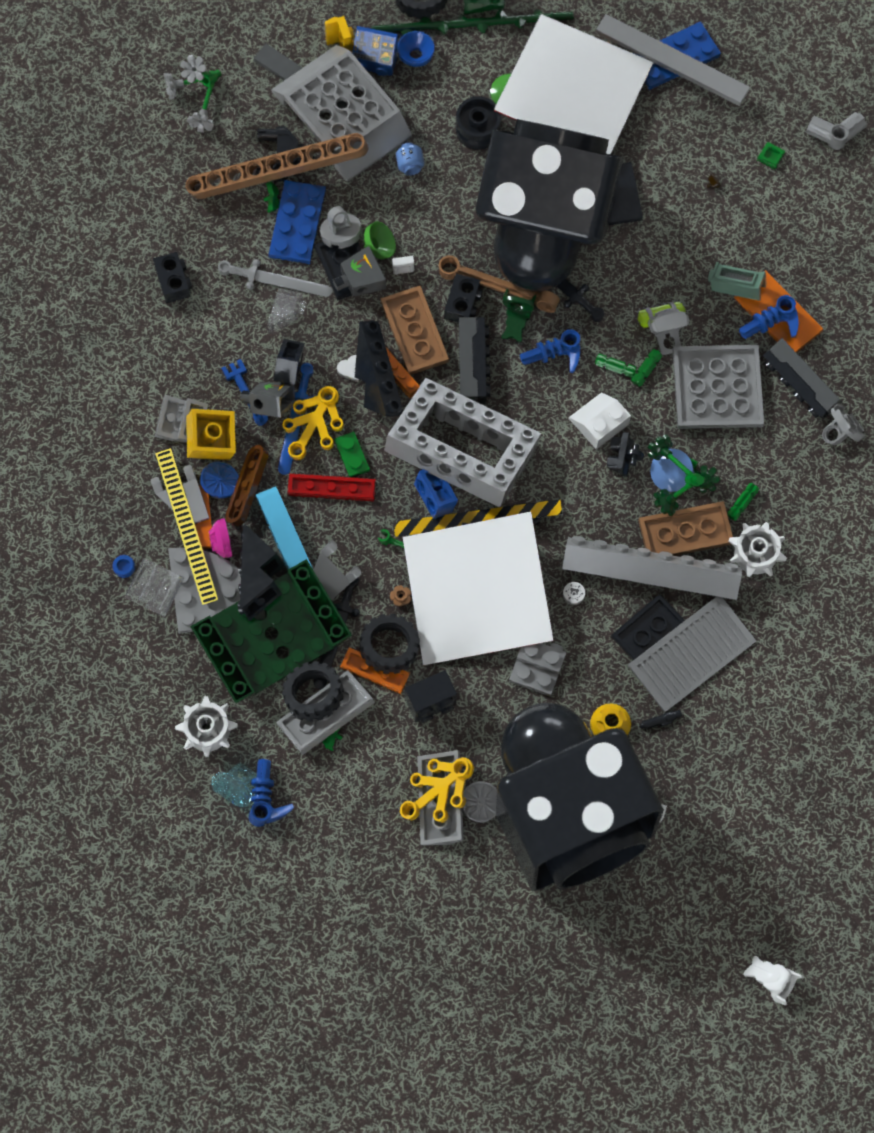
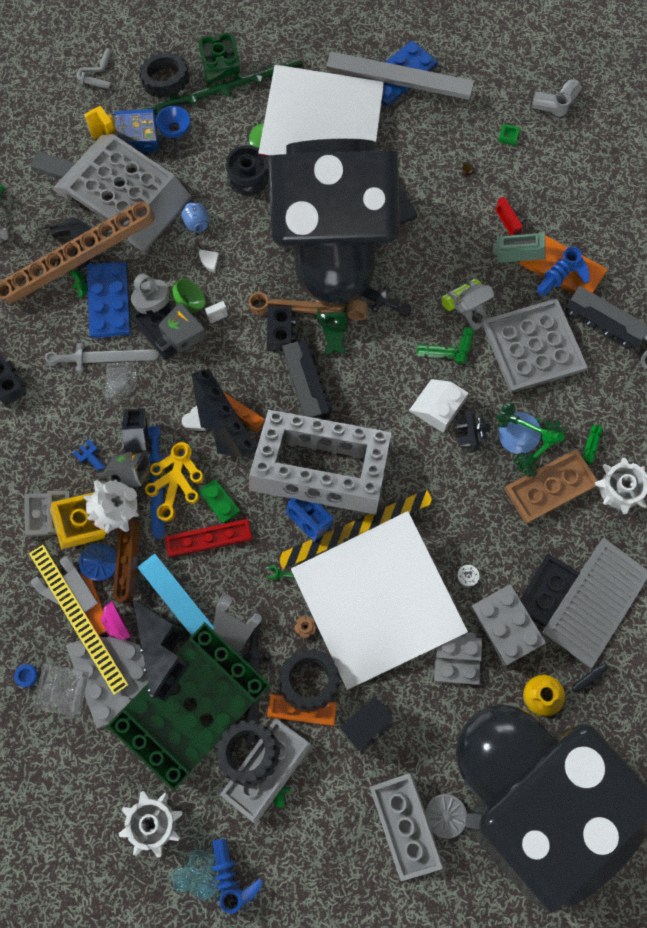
camera: 15 degrees left, 0 degrees up
medium nougat plate [380,286,449,375] -> none
yellow plant [400,758,474,823] -> none
blue piece [520,329,580,373] -> none
light grey brick [562,536,742,600] -> none
none -> white brick [83,480,139,534]
none -> white tile [199,250,219,273]
none -> light grey brick [471,584,546,666]
none -> red tile [495,197,523,236]

